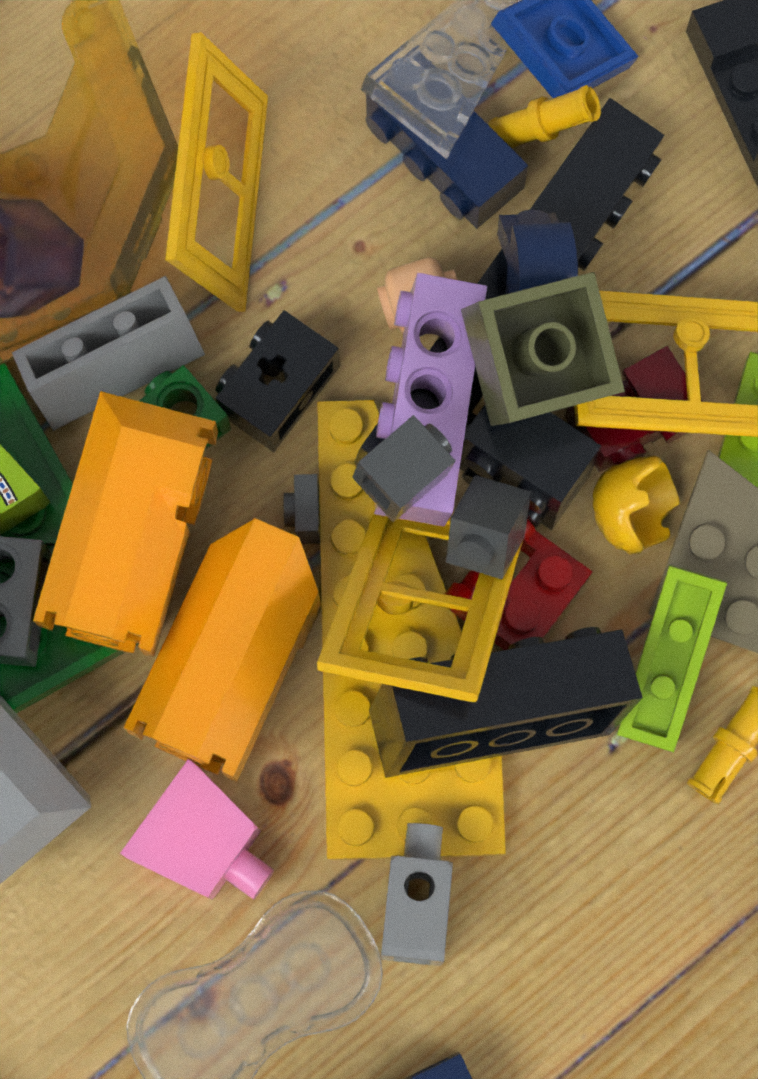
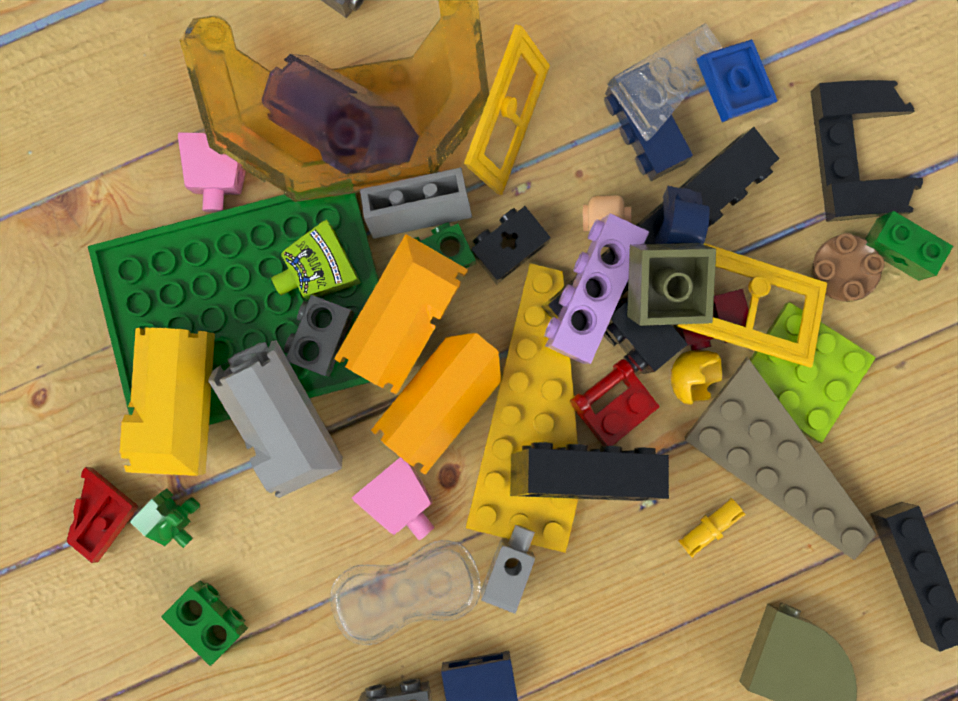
camera: 15 degrees right, 10 degrees up
dark grey plate [284,474,320,544] -> none
yellow door [317,510,523,702] -> none
dark grey brick [352,415,456,522] -> none
dark grey brick [446,475,531,579] -> none
yellow pin [488,85,601,148] -> none
lime plate [617,564,727,753] -> none

